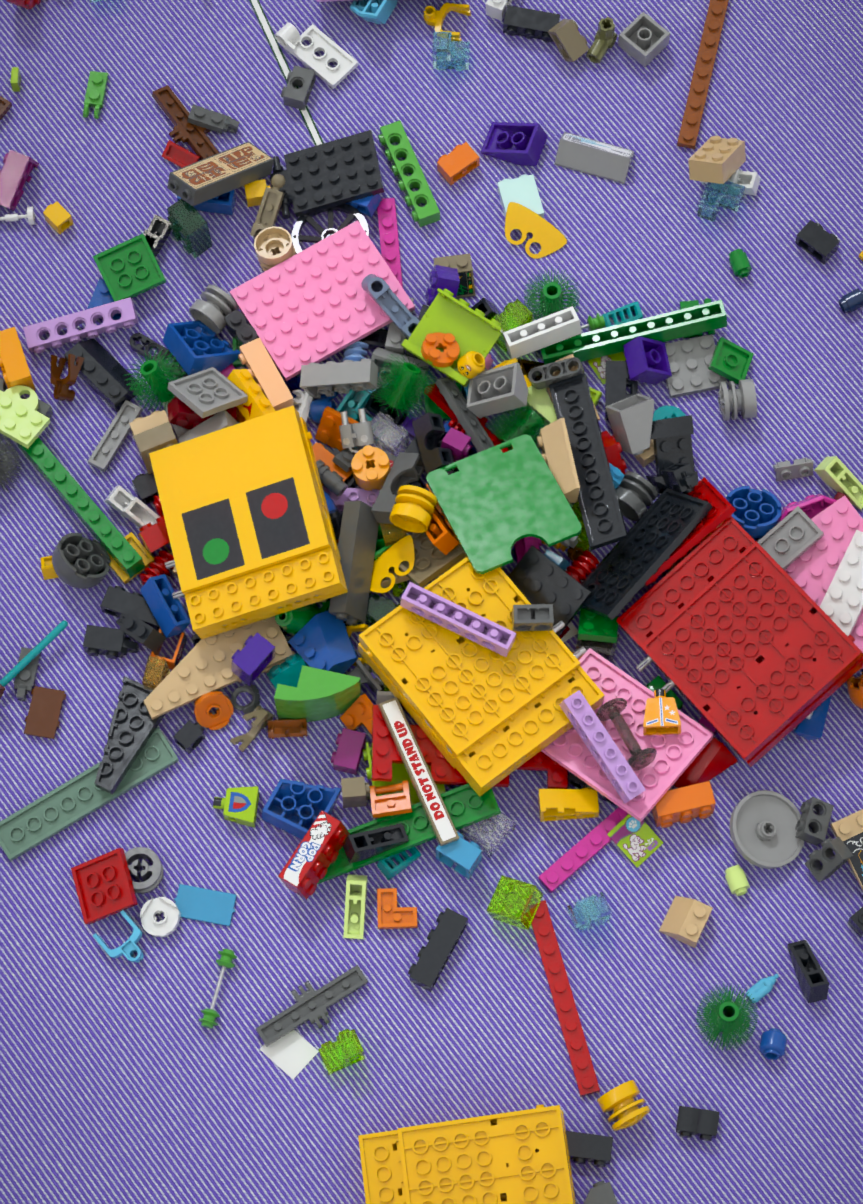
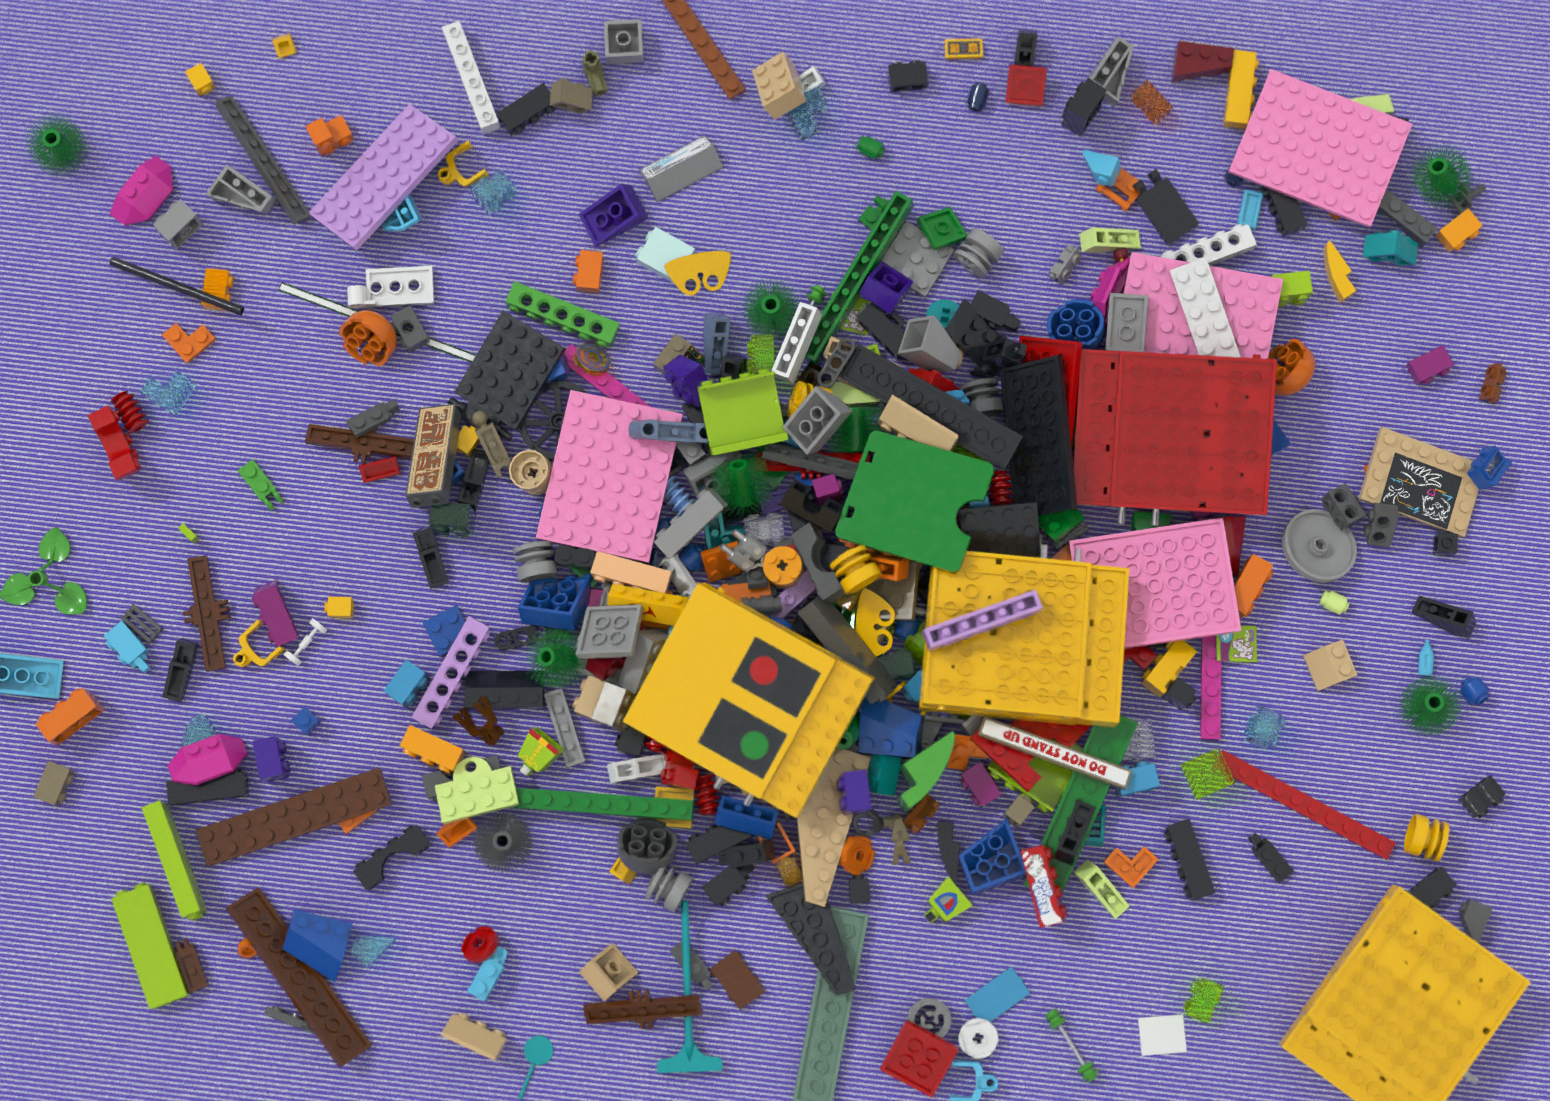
camera: 50 degrees left, 10 degrees up
green plate [93,233,166,302] -> none
dark grey hinge [256,965,368,1047] -> none
orange plate [369,780,412,818] -> none
orange plate [421,332,460,367] -> none
yellow head [457,351,485,379] -> none
dark grey brick [512,604,554,631] -> none
lavender brick [559,690,646,804] -> none
clear smoke hose [596,698,657,771] -> none
teal slope [602,301,643,327] -> none
light orange torso [643,689,681,735] -> none
none -> orange cylinder [339,310,397,367]
none -> dark azure brick [383,659,429,708]
none -> black slope [457,449,490,512]
none -> lime torso [518,727,566,776]
none -> clear yellow tile [573,343,611,376]
none -> light grey wheel [645,866,693,913]
none -> sand blue slope [703,313,731,374]
none -> black slope [937,821,960,883]
none -> black hinge [971,290,1020,332]
none -> black brick [1162,677,1197,711]
none -> black hinge [1248,833,1294,884]

